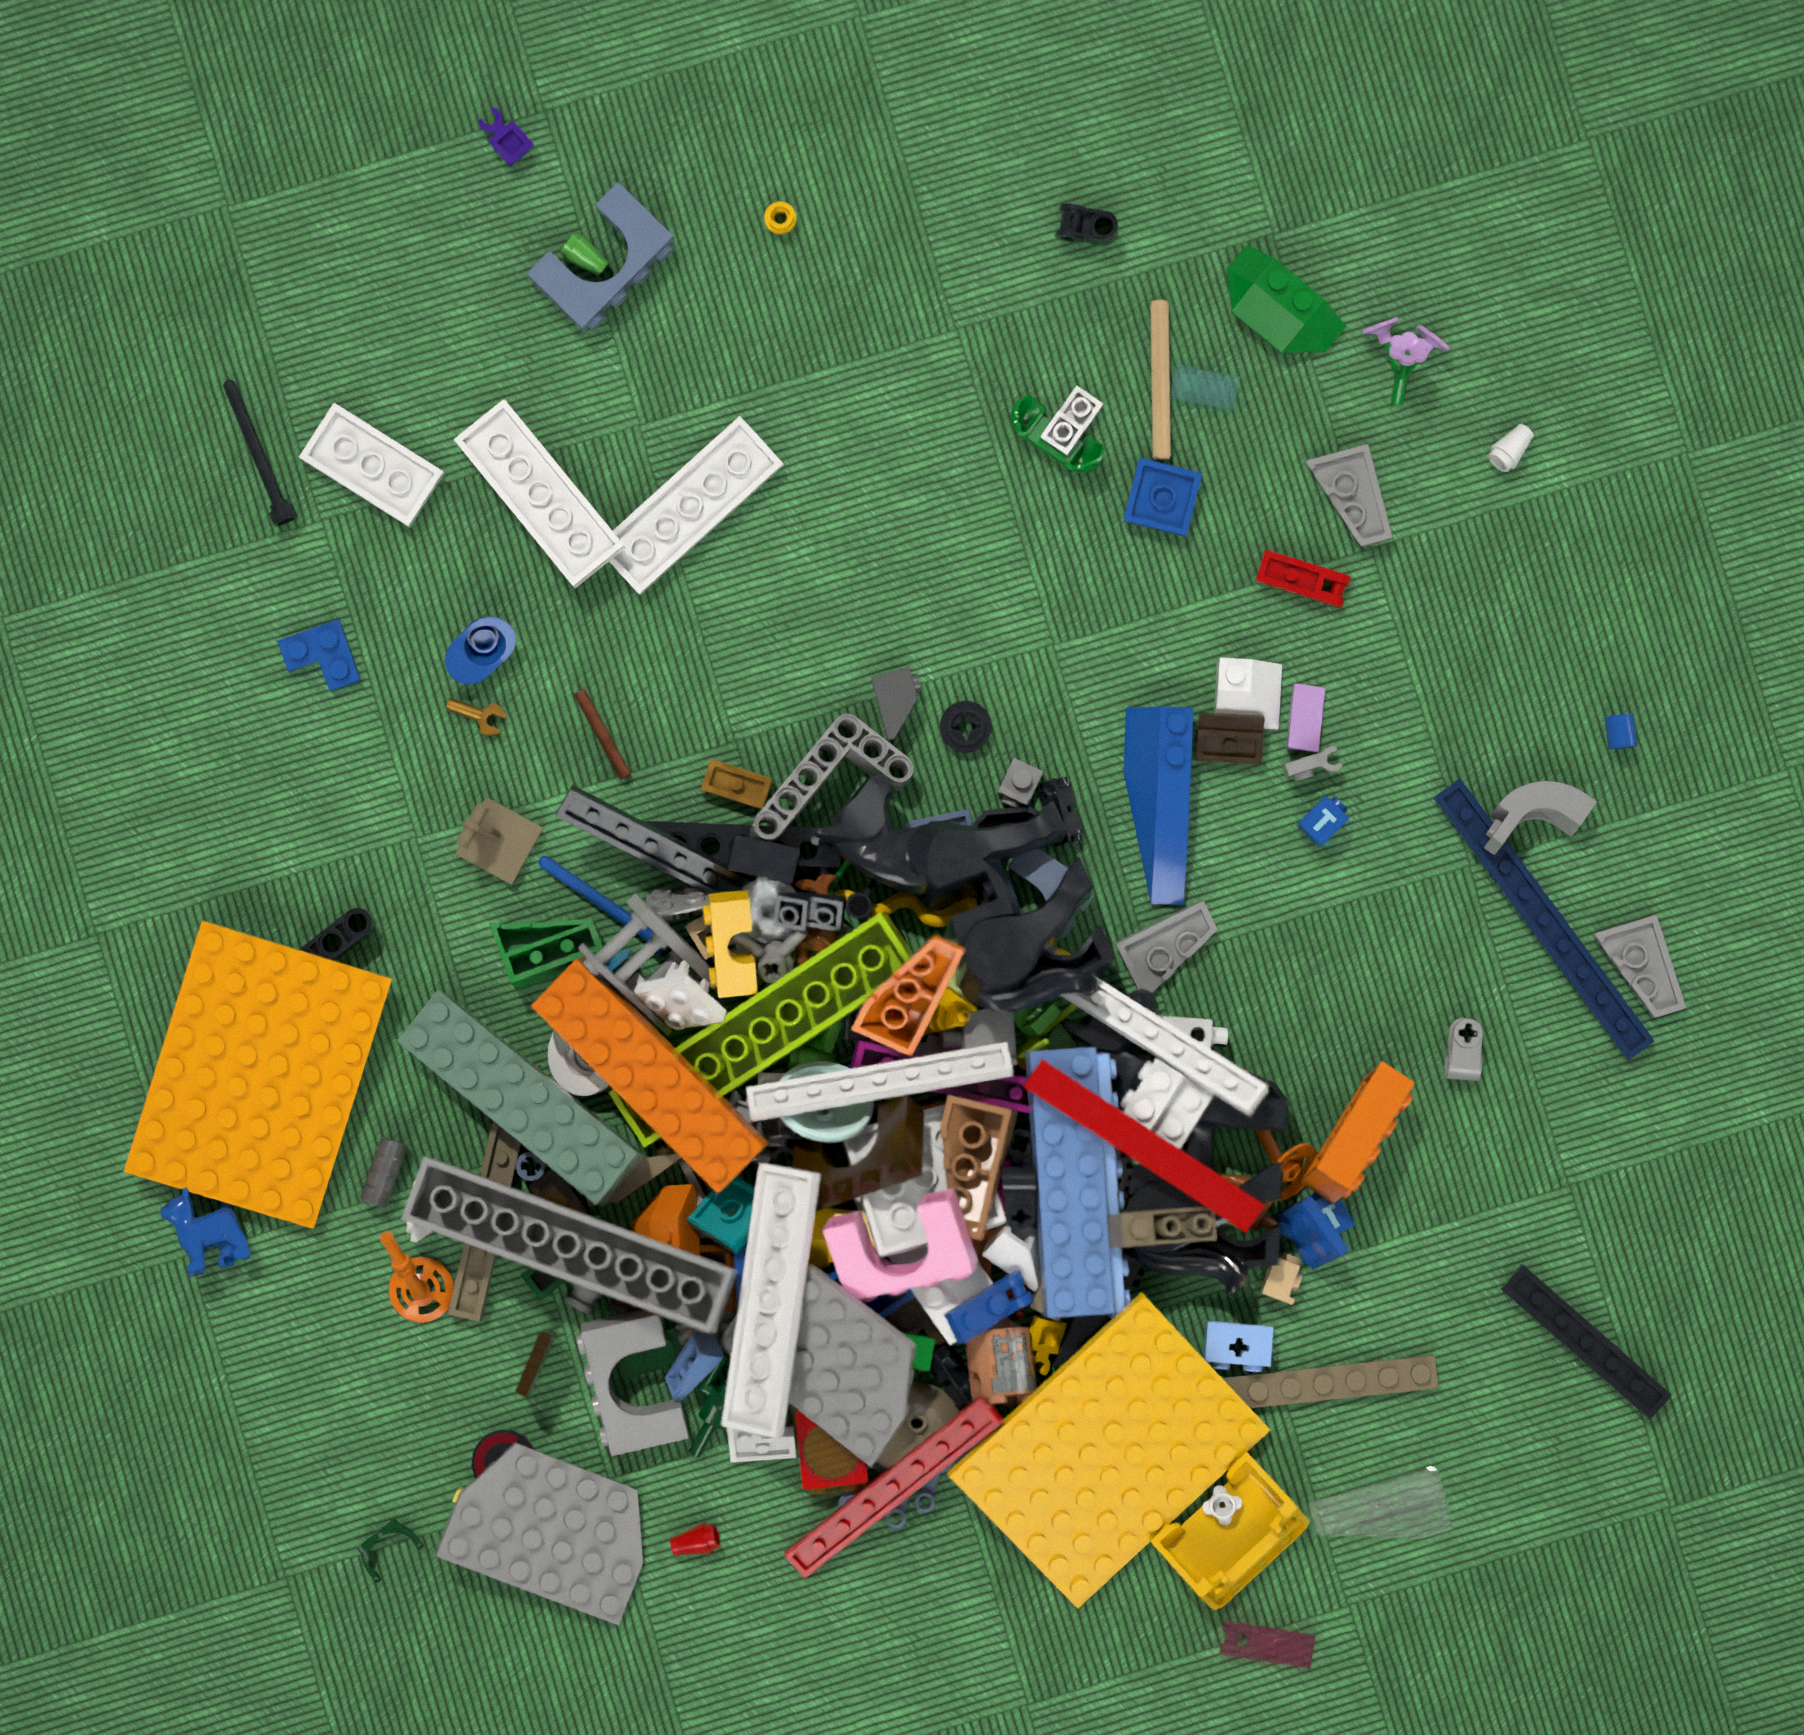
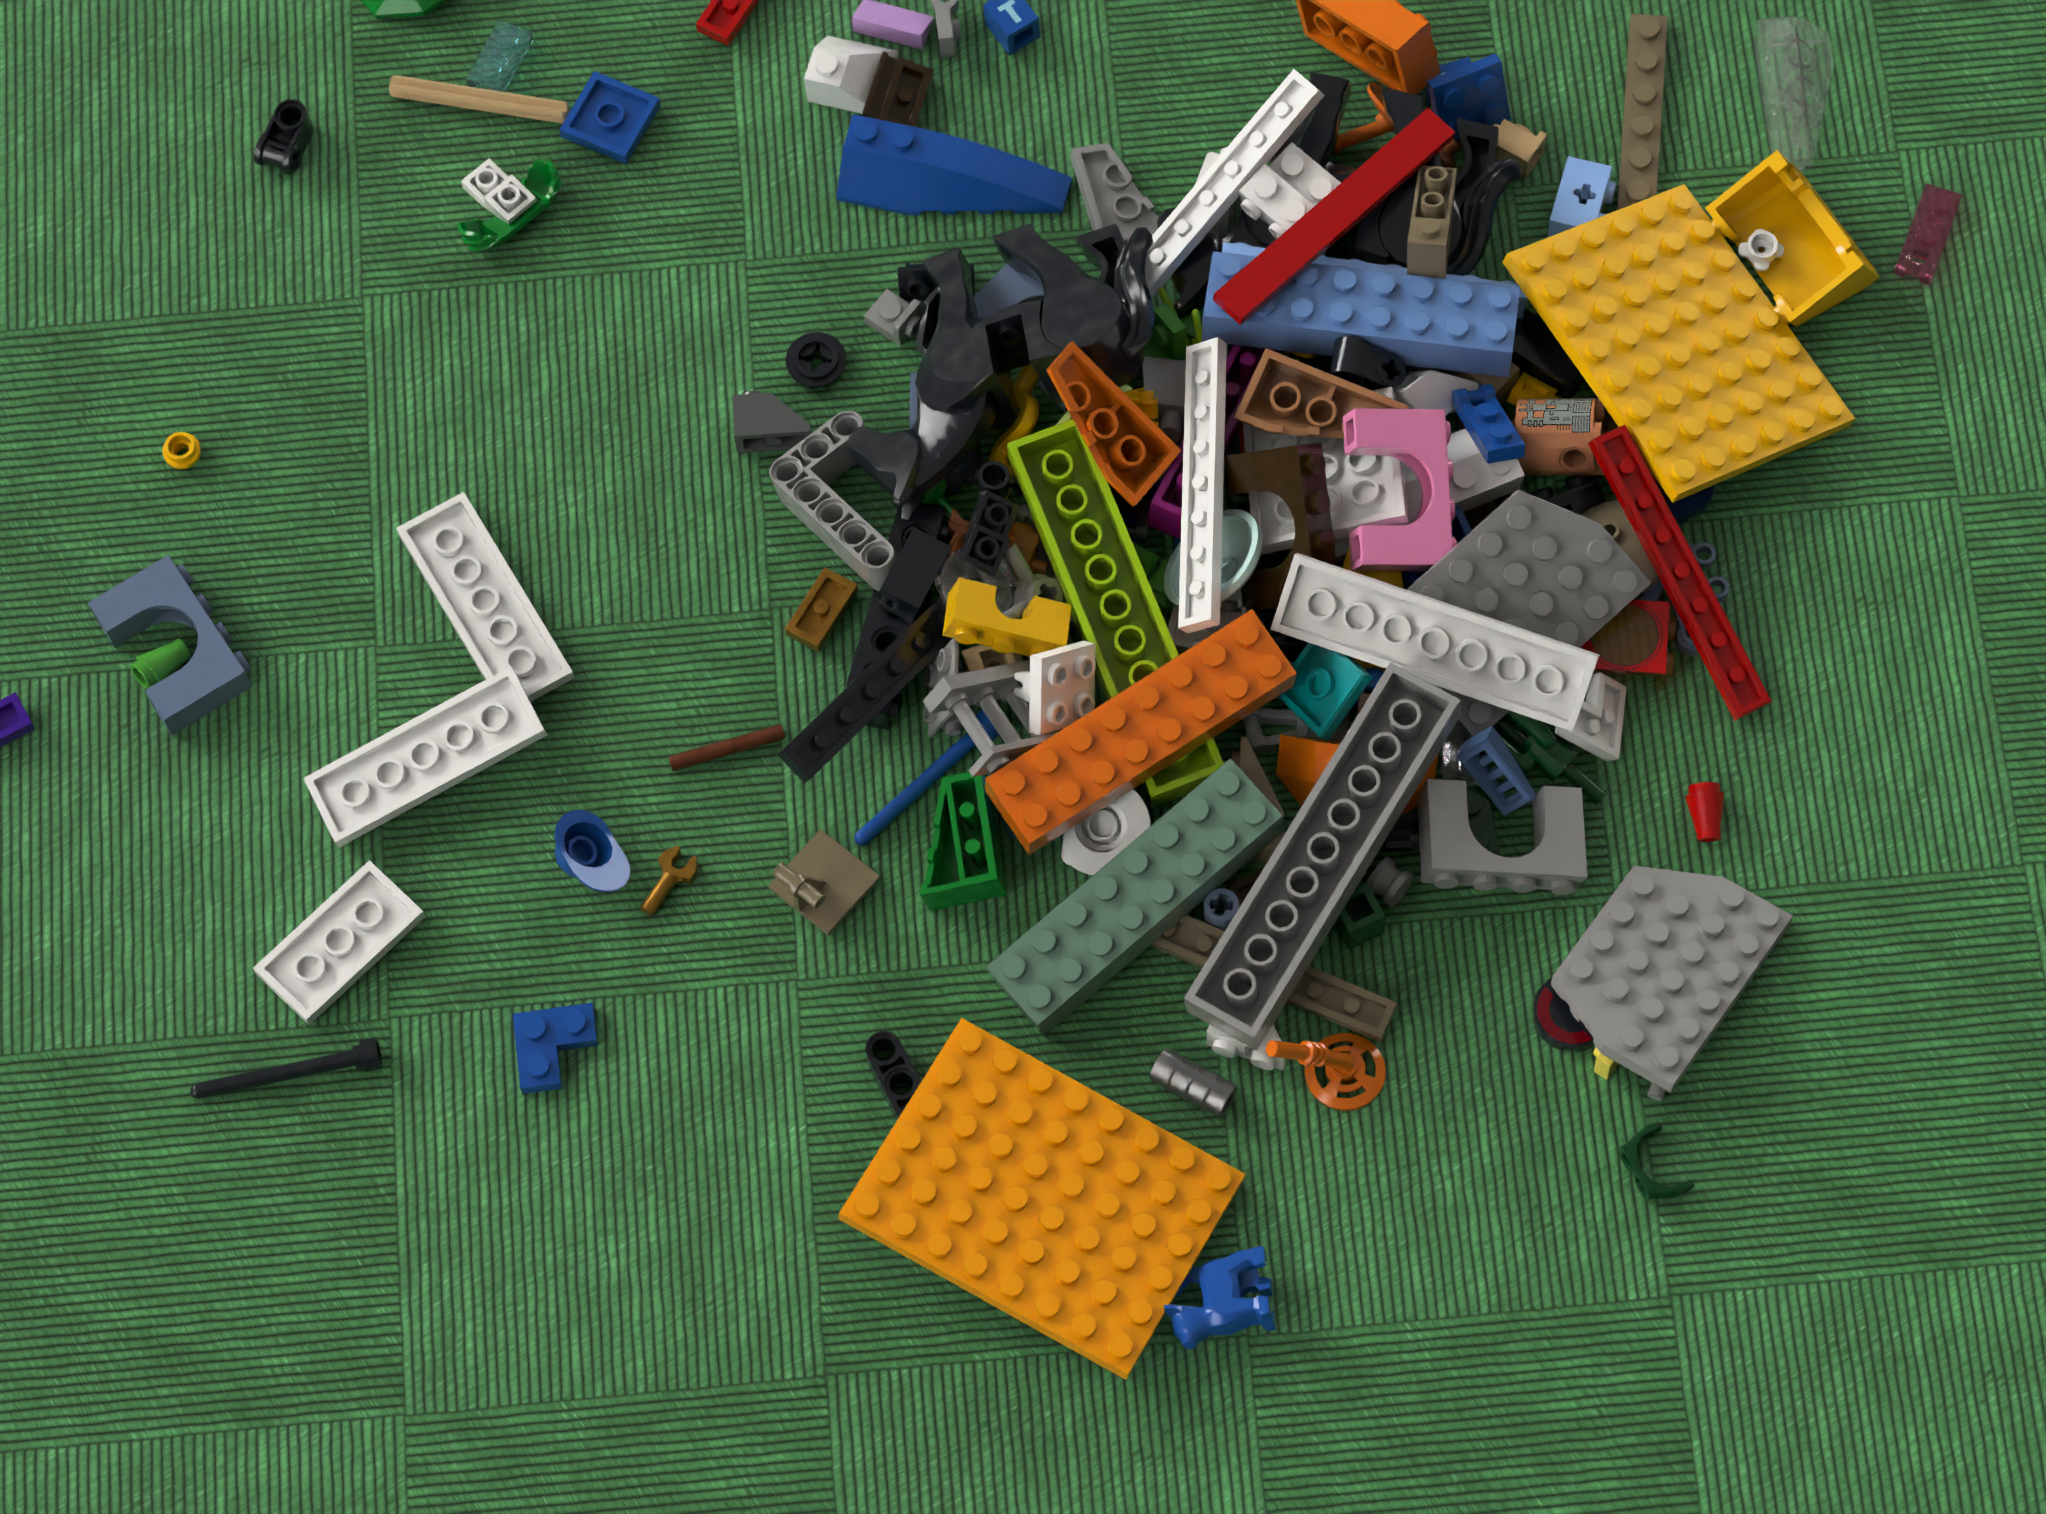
camera: 70 degrees left, 20 degrees down
dark brown tile [515,1328,557,1398] -> none

